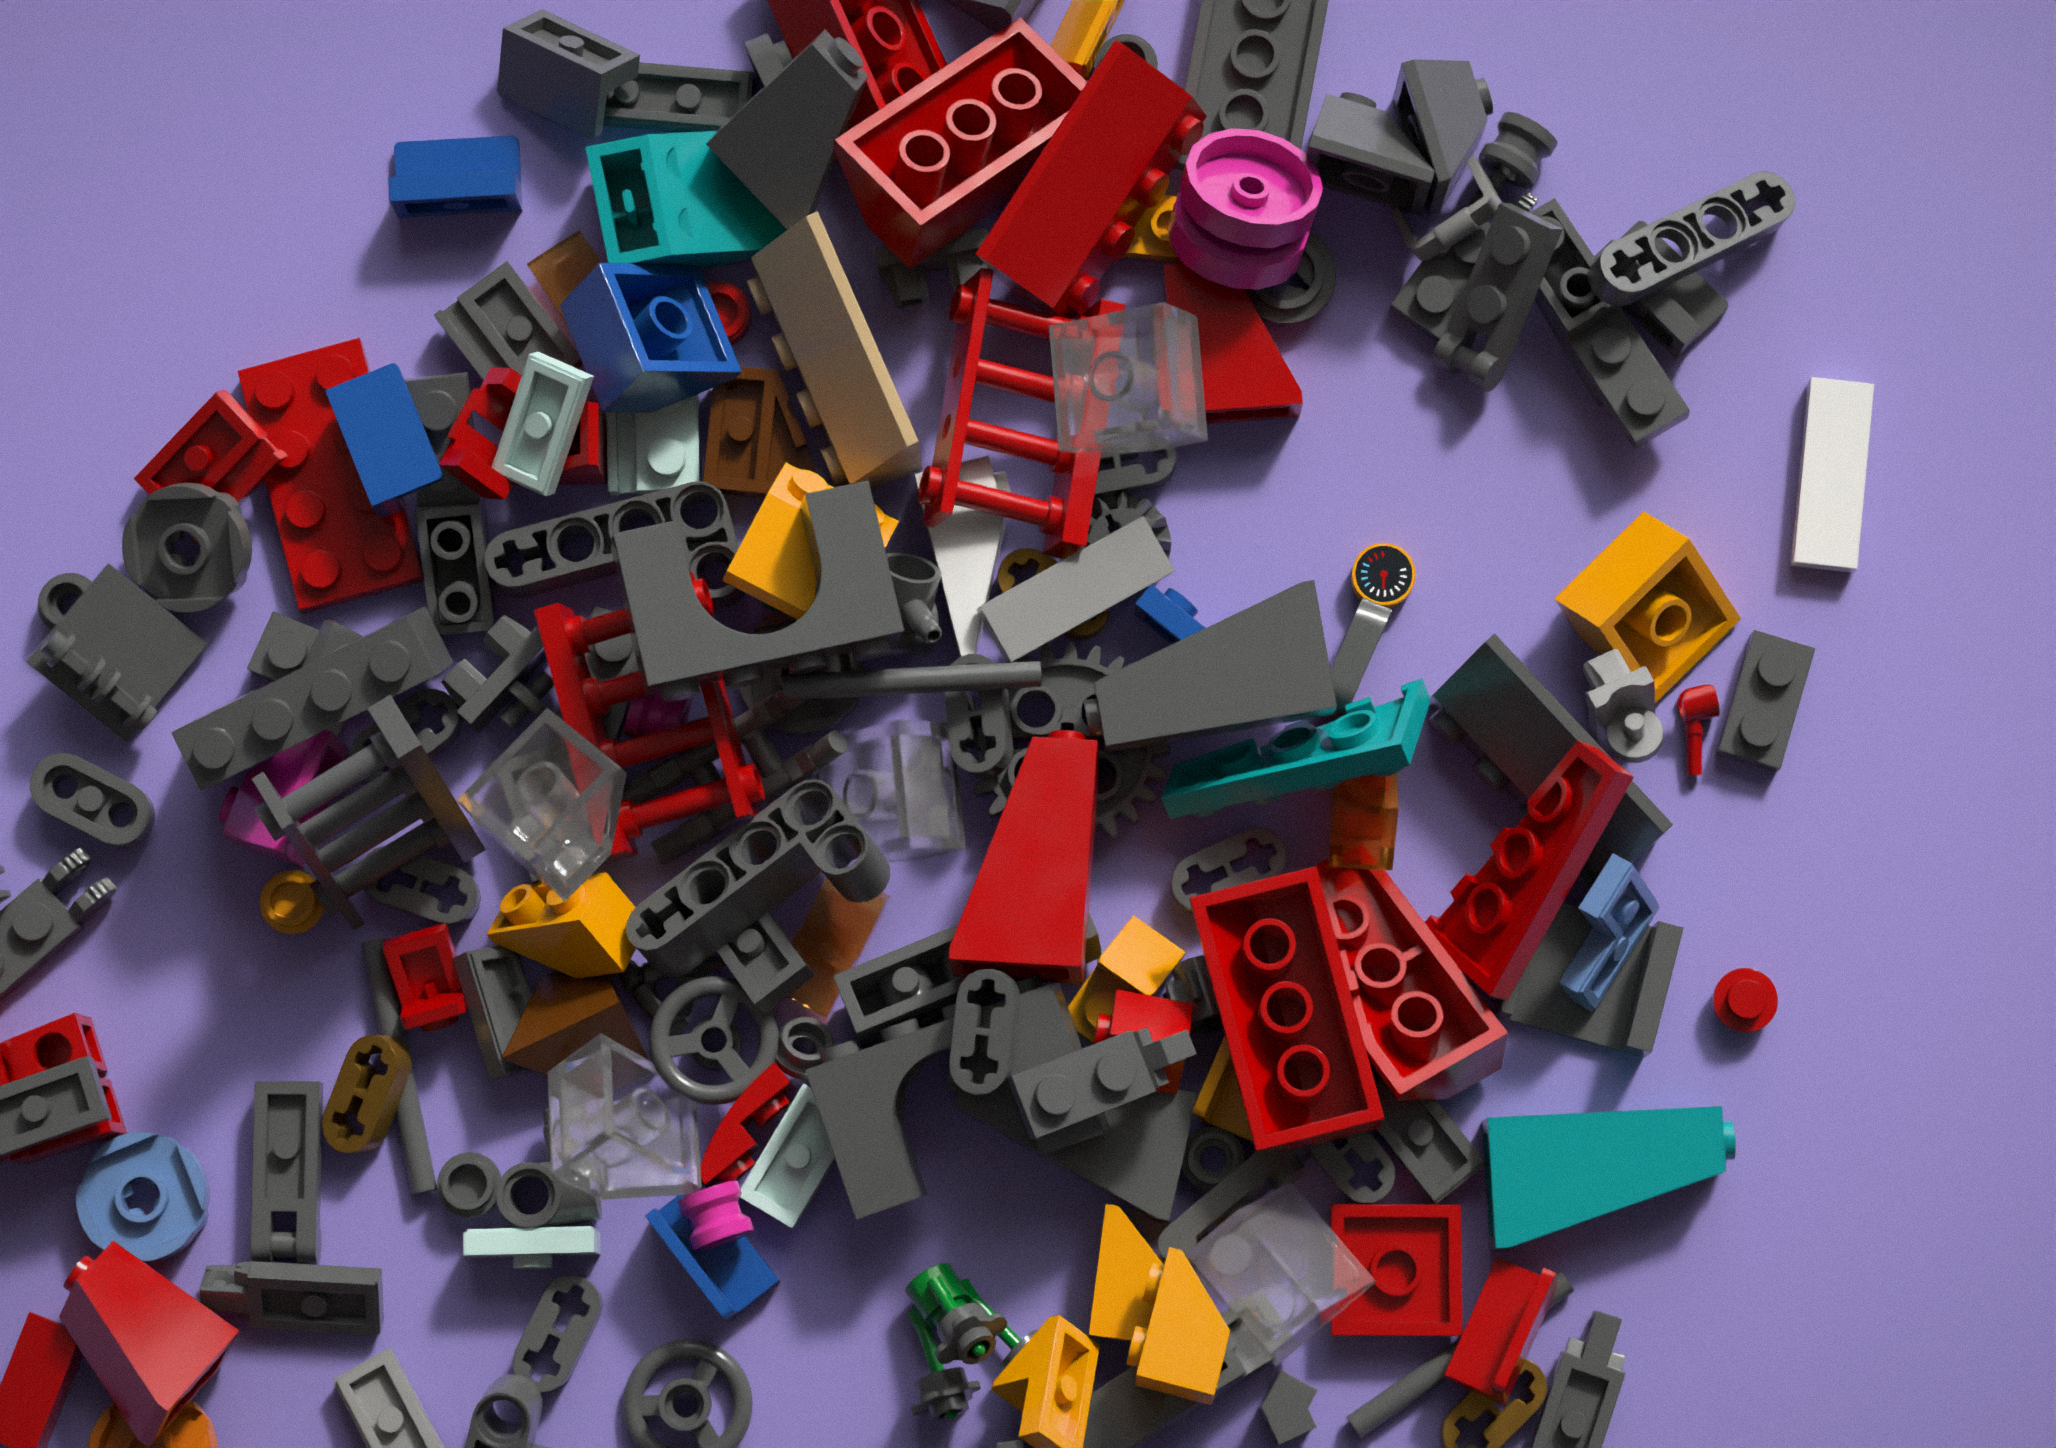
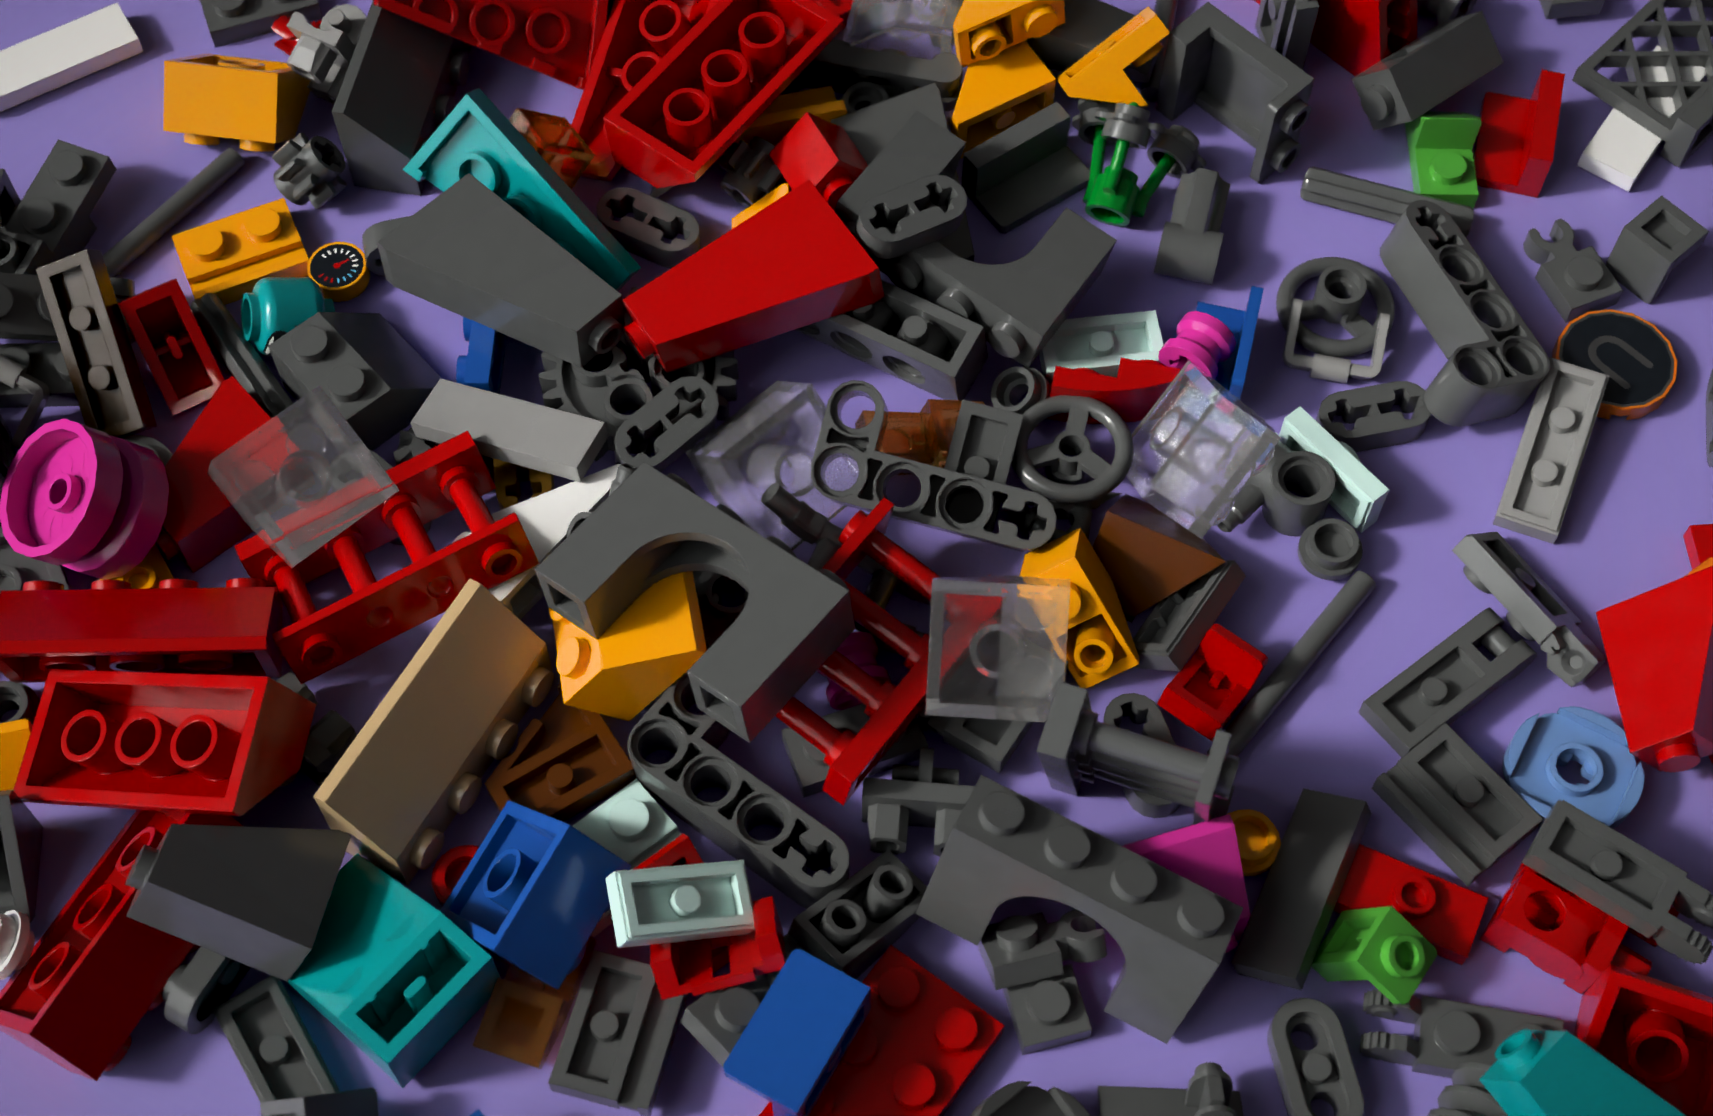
camera: 130 degrees left, 20 degrees down
pearl gold beam [322,1035,412,1153] -> none
dark grey piece [781,661,1042,701] -> none
dark grey hinge [1007,1027,1196,1140] -> none
none -> dark brown plate [35,249,157,438]
none -> dark grey bar [103,147,245,278]
none -> red slope [118,278,225,415]
none -> light orange plate [171,198,309,305]
none -> dark grey axle [190,293,300,433]
none -> teal head [241,277,335,356]
none -> dark grey slope [268,312,442,451]
none -> dark grey gear [272,133,347,209]
none -> dark grey panel [961,101,1090,234]
none -> dark grey piece [1154,168,1230,285]
none -> dark grey tile [1231,789,1372,990]
none -> light grey piece [1282,298,1390,383]
none -> bright green bracket [1311,906,1437,1004]
none -> red plate [1333,844,1489,965]
none -> dark grey plate [1371,723,1543,887]

